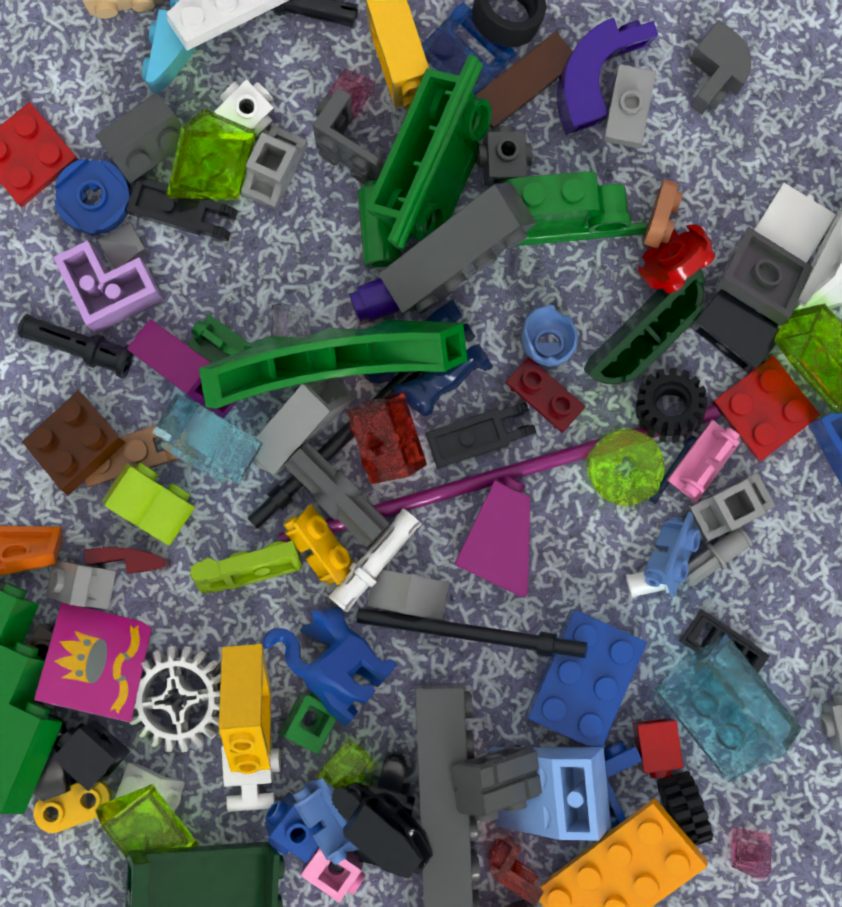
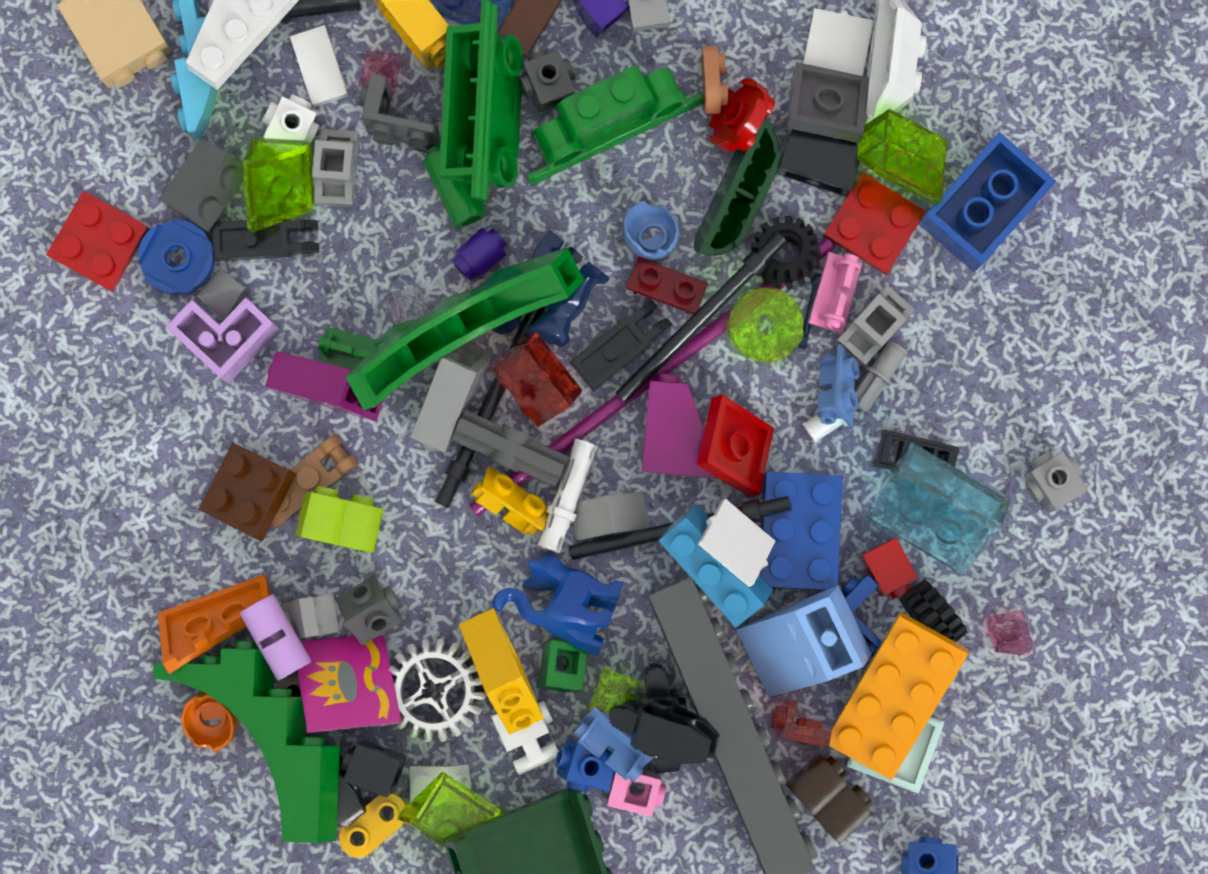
camera: 20 degrees left, 0 degrees up
black pin [18,314,135,379] -> none
dark red slope [83,547,171,574] -> none
clear light blue brick [152,393,263,484] -> none
lime hinge [189,540,303,594] -> none
dark grey wedge [379,183,536,314] -> none
dark grey brick [451,746,542,822] -> none
none -> lavender pin [239,594,312,681]
none -> white tile [290,25,348,108]
none -> dark grey brick [336,576,401,645]
none -> black bar [616,232,787,403]
none -> dark azure brick [658,503,773,628]
none -> red plate [697,394,774,497]
none -> white piece [698,499,775,587]

